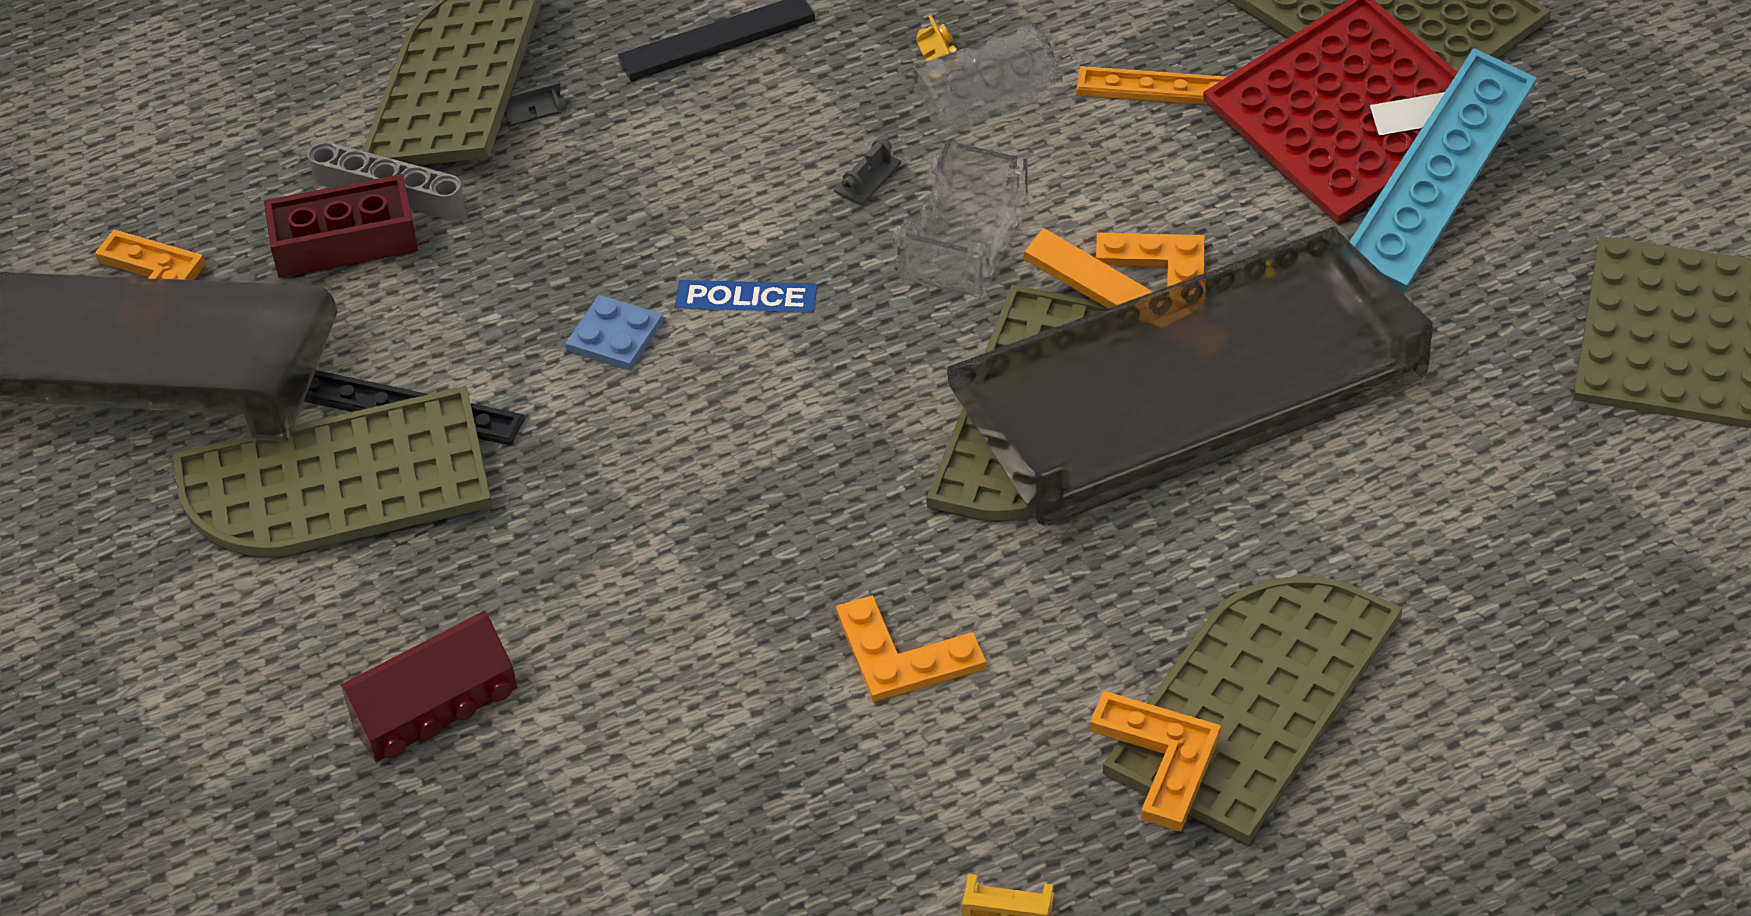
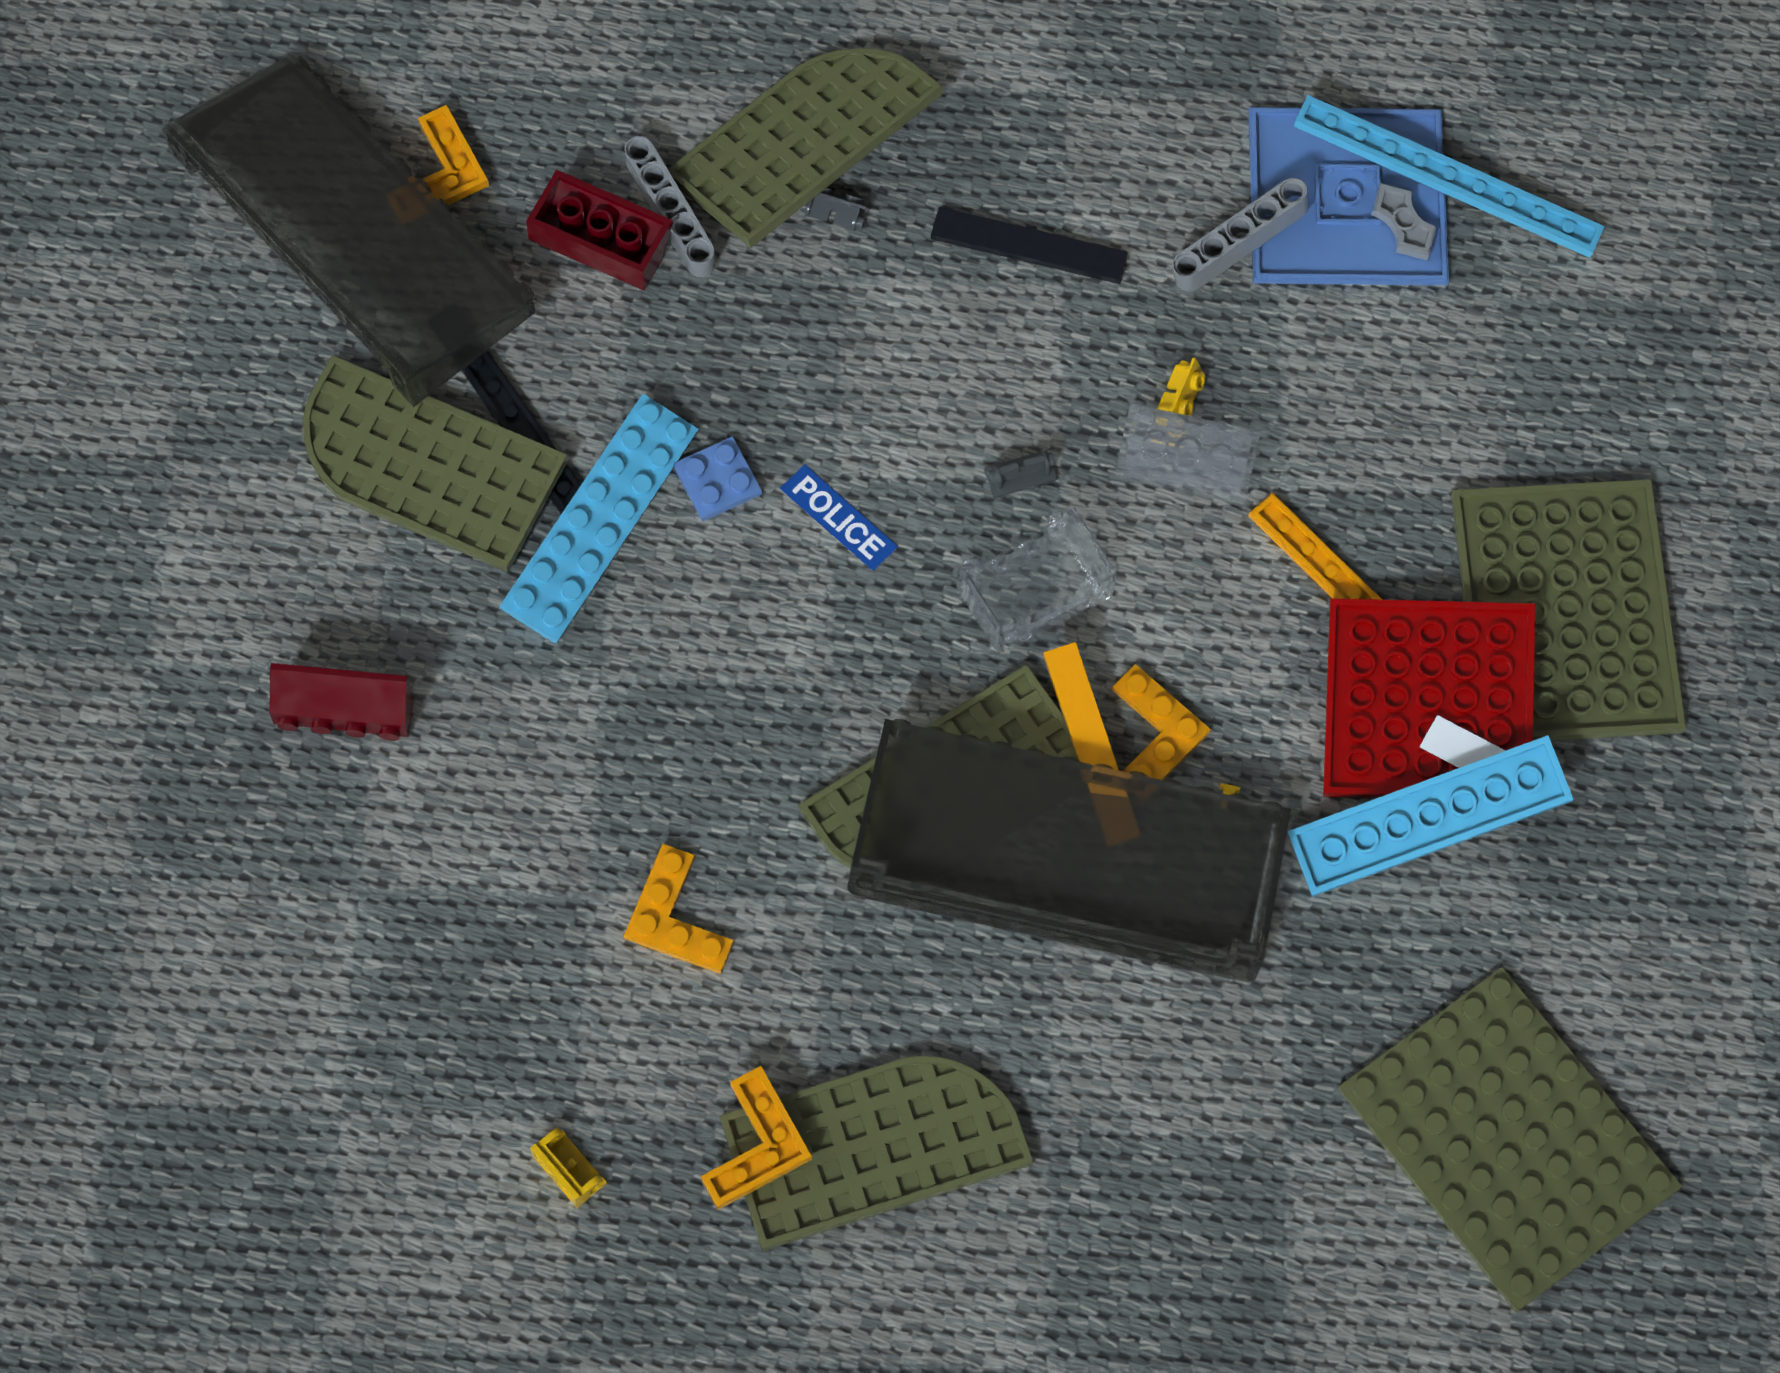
camera: 35 degrees right, 20 degrees up
none -> medium azure plate [499,393,699,644]

